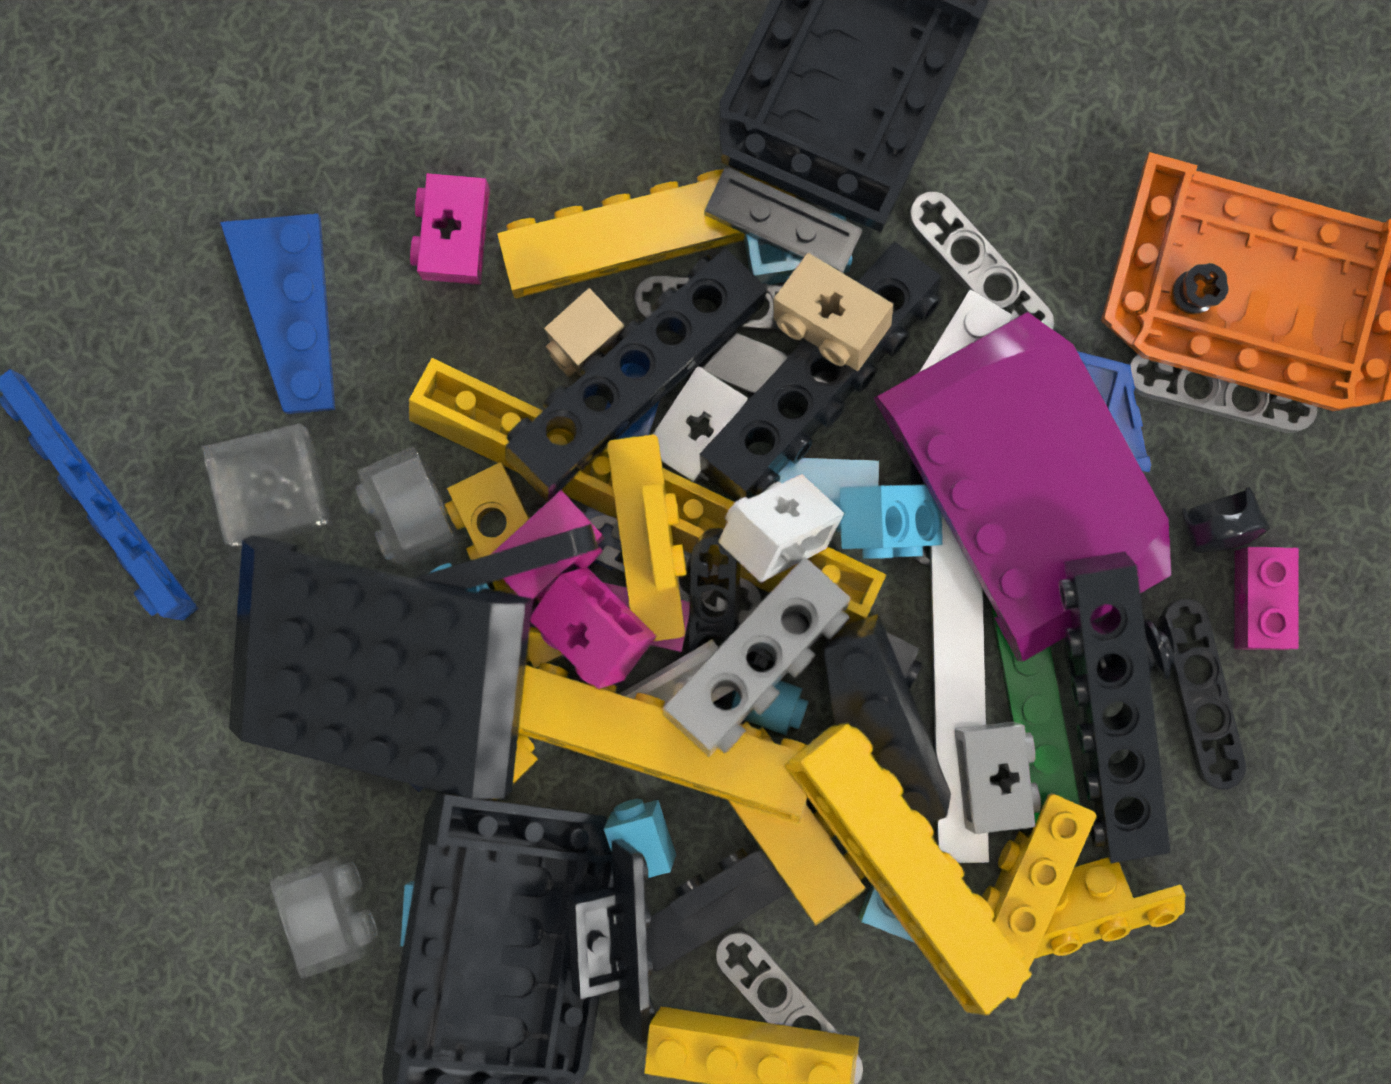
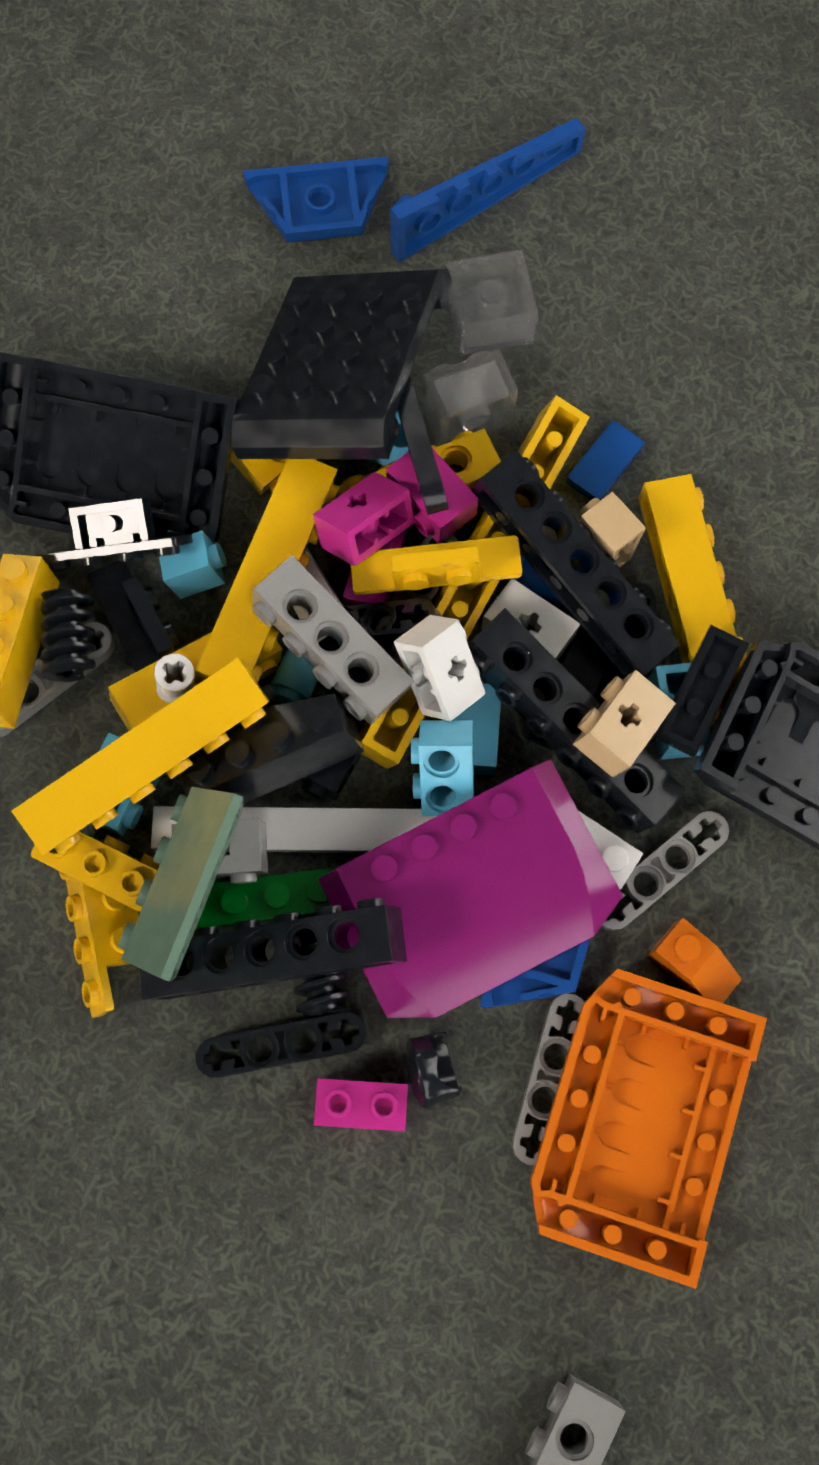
camera: 90 degrees right, 10 degrees down
blue wing [220,214,335,414] -> none
clear brick [269,854,378,979] -> none
dark pink brick [410,173,490,285] -> none
black bush [1172,263,1229,314] -> none
none -> black piece [40,589,96,682]
none -> sand green slope [118,787,243,982]
none -> white bush [154,654,194,704]
none -> blue wing [243,157,389,242]
none -> blue tile [565,420,645,501]
none -> orange slope [647,918,742,1003]

